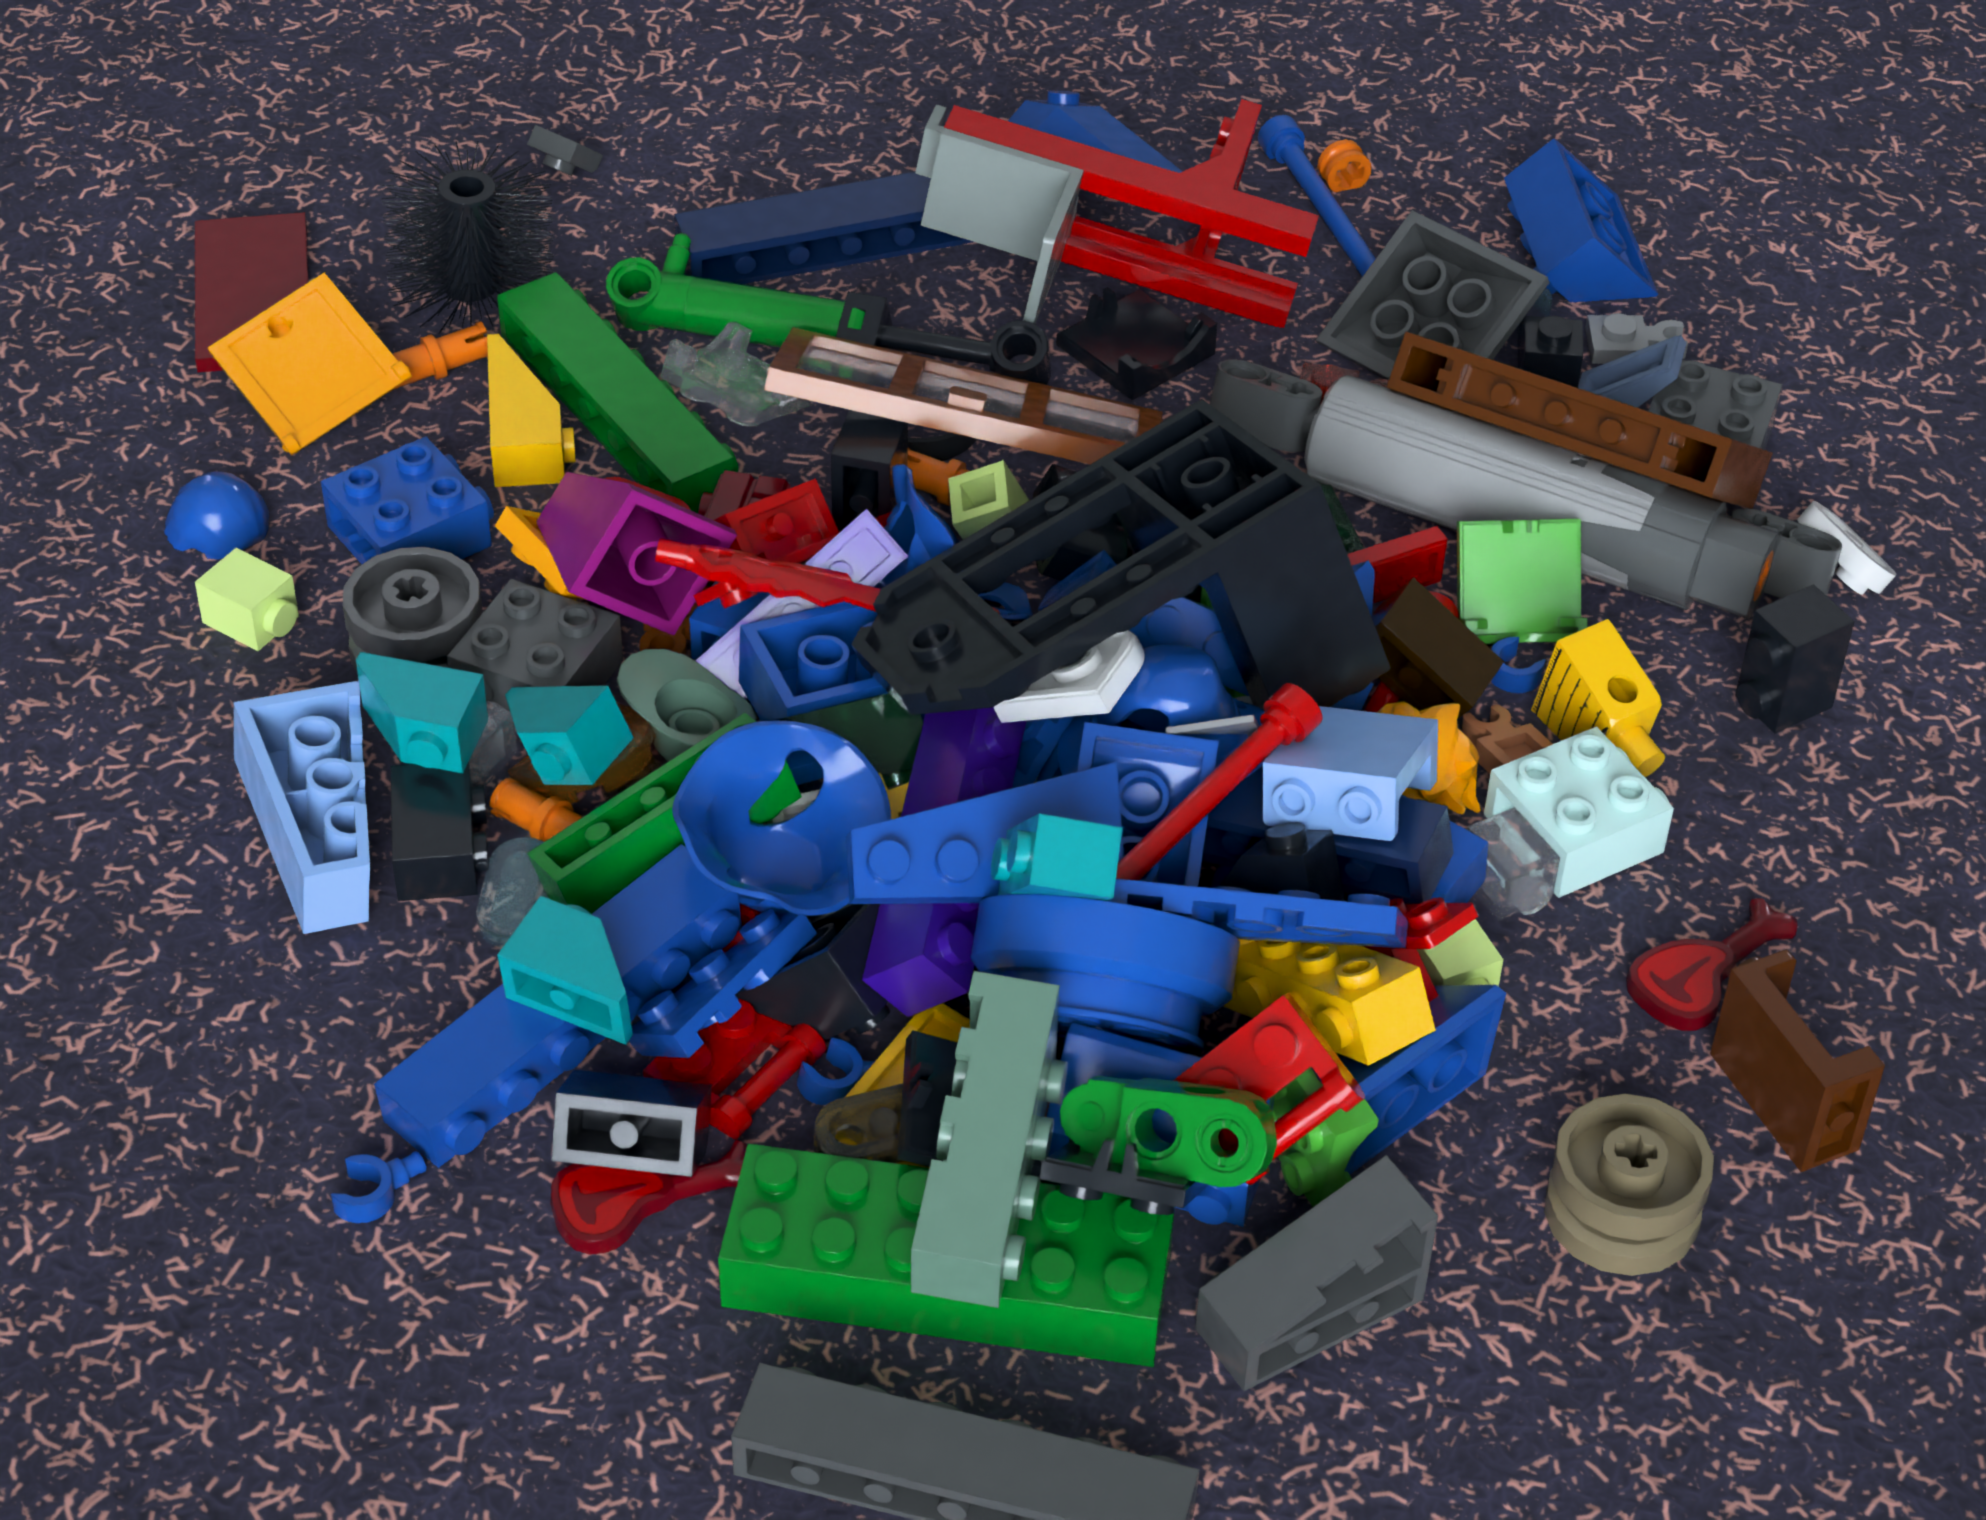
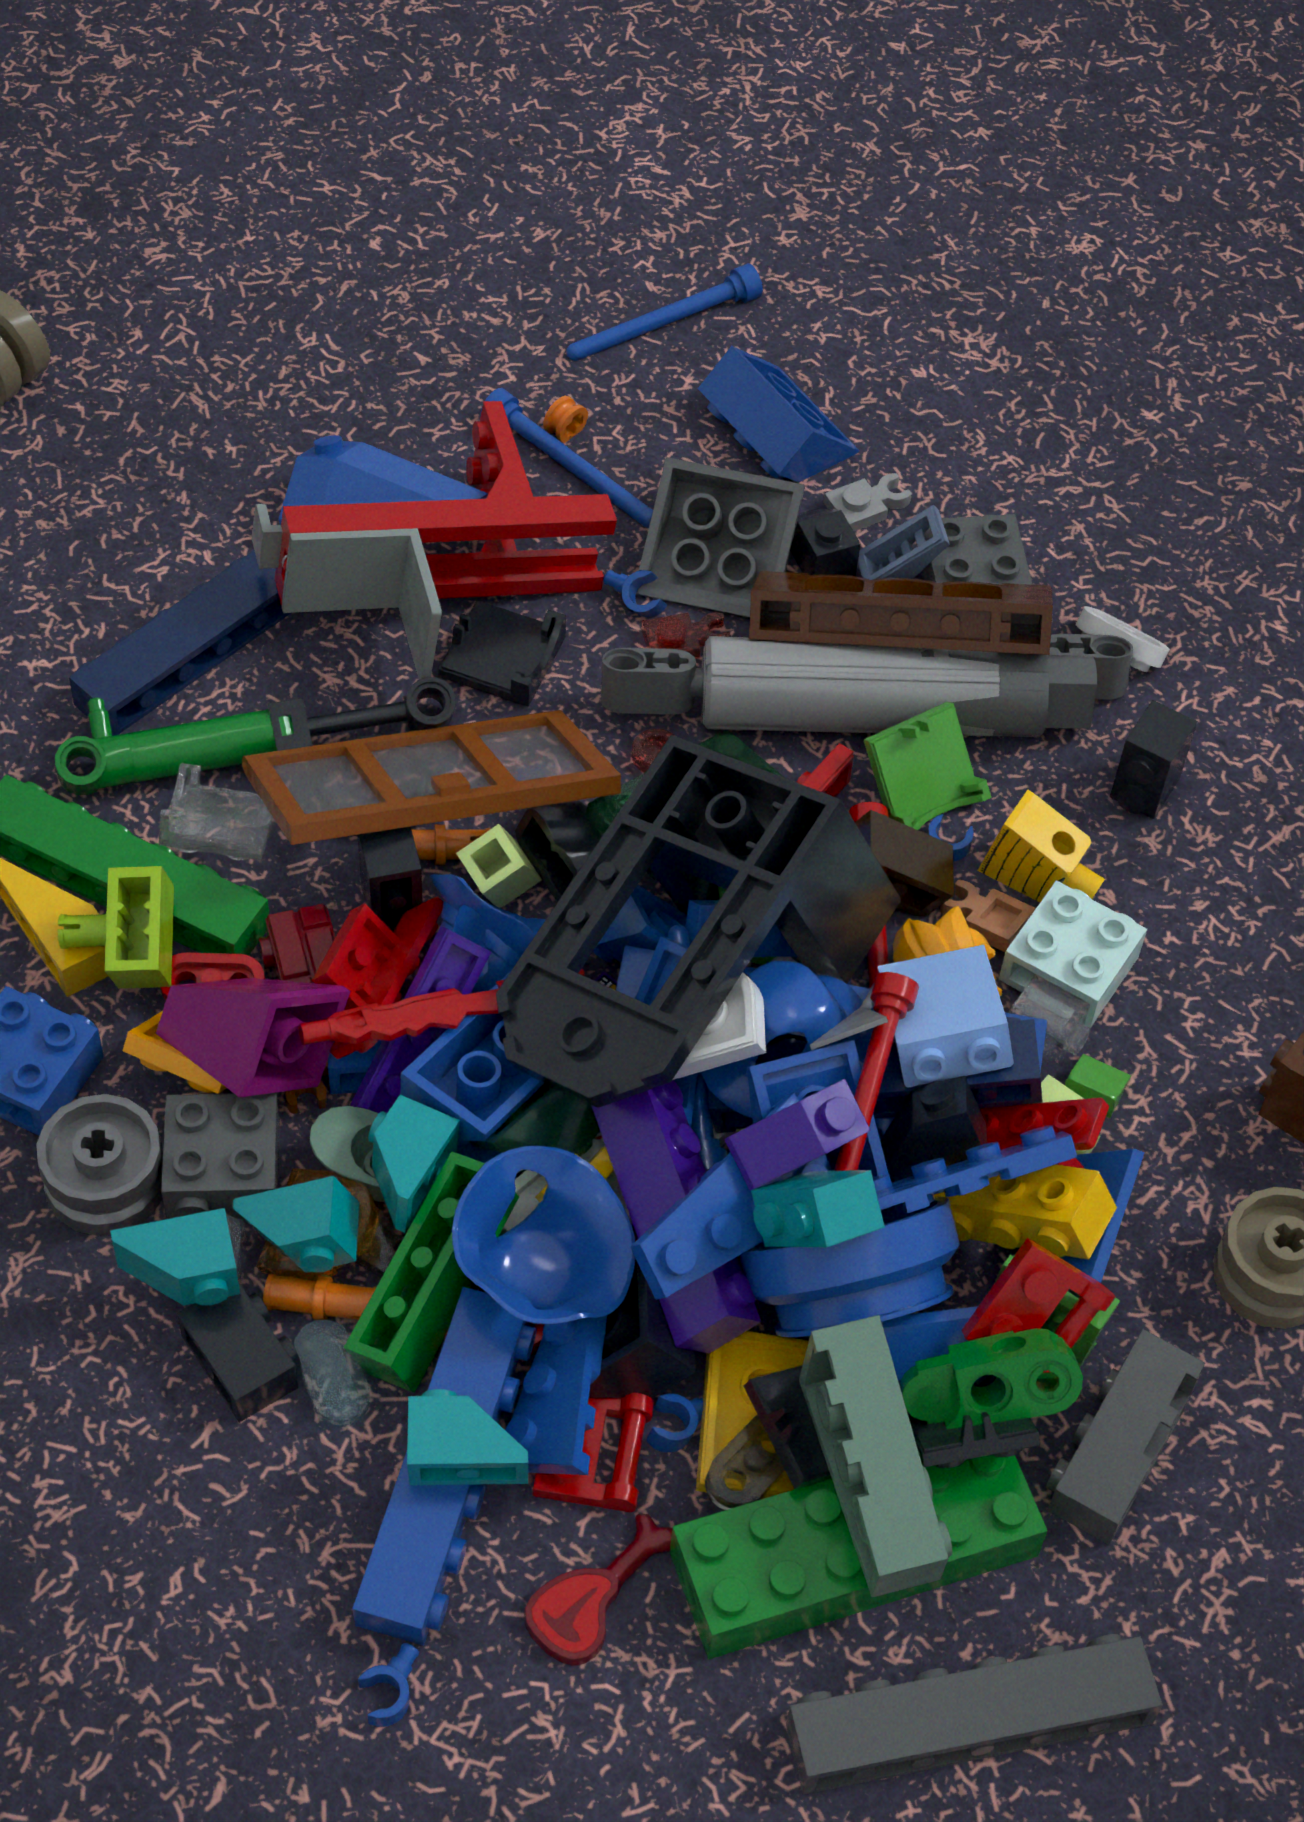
camera: 30 degrees left, 10 degrees up
light blue wedge [233,681,370,934] -> none
black brick [552,1070,712,1177] -> none
dark red piece [1626,898,1798,1031] -> none
none -> lime brick [57,866,174,989]
none -> teal slope [368,1094,460,1233]
none -> blue piece [566,263,763,361]
none -> blue piece [603,570,667,617]
none -> dark purple slope [724,1079,871,1191]
none -> bright green slope [1065,1054,1132,1118]

